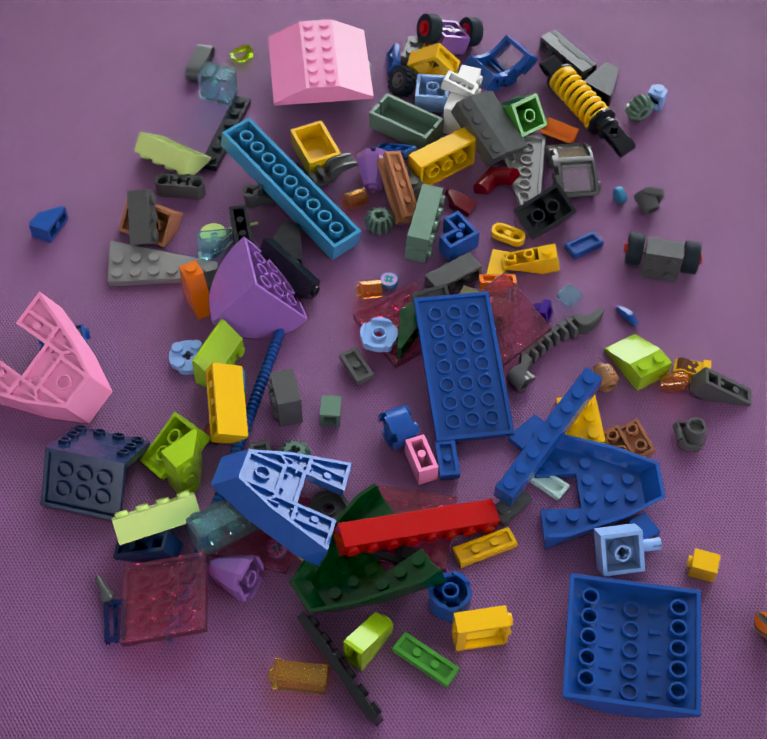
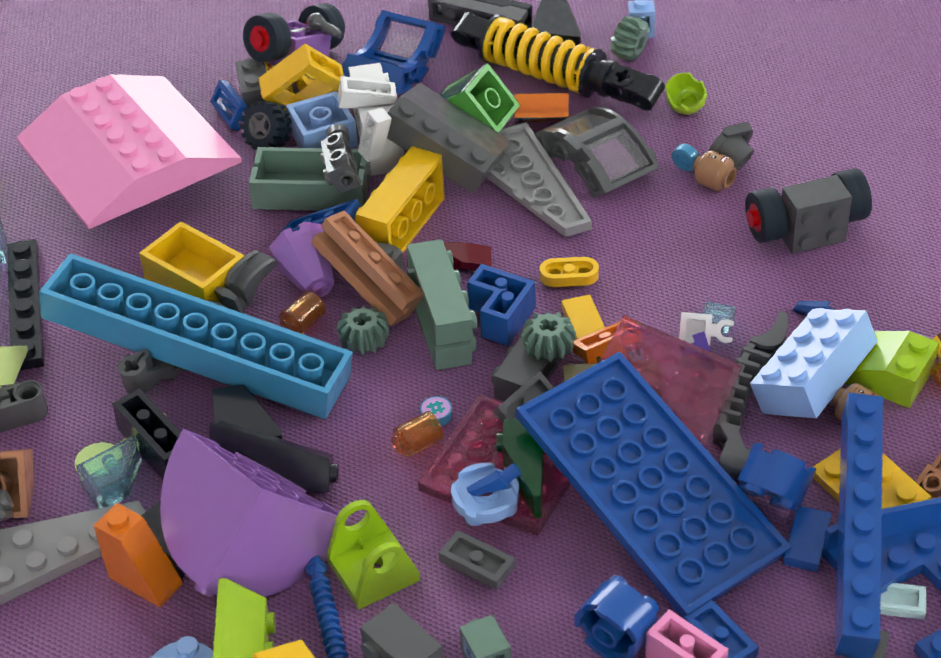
camera: 25 degrees left, 10 degrees down
dark red brick [473,166,520,195] -> none
yellow slope [502,243,561,274] -> none
black slope [513,183,577,240] -> none
blue tile [564,231,604,260] -> none
none -> dark grey piece [307,13,343,39]
none -> dark grey brick [320,124,361,194]
none -> lime hose [327,500,420,610]
none -> white piece [358,107,392,162]
none -> blue bar [466,463,521,496]
none -> sand green gear [522,311,576,363]
none -> lime hair [665,72,708,115]
none -> white plate [679,312,734,346]
none -> medium nougat head [693,150,737,192]
none -> blue brick [738,442,816,511]
none -> light blue brick [750,308,878,418]

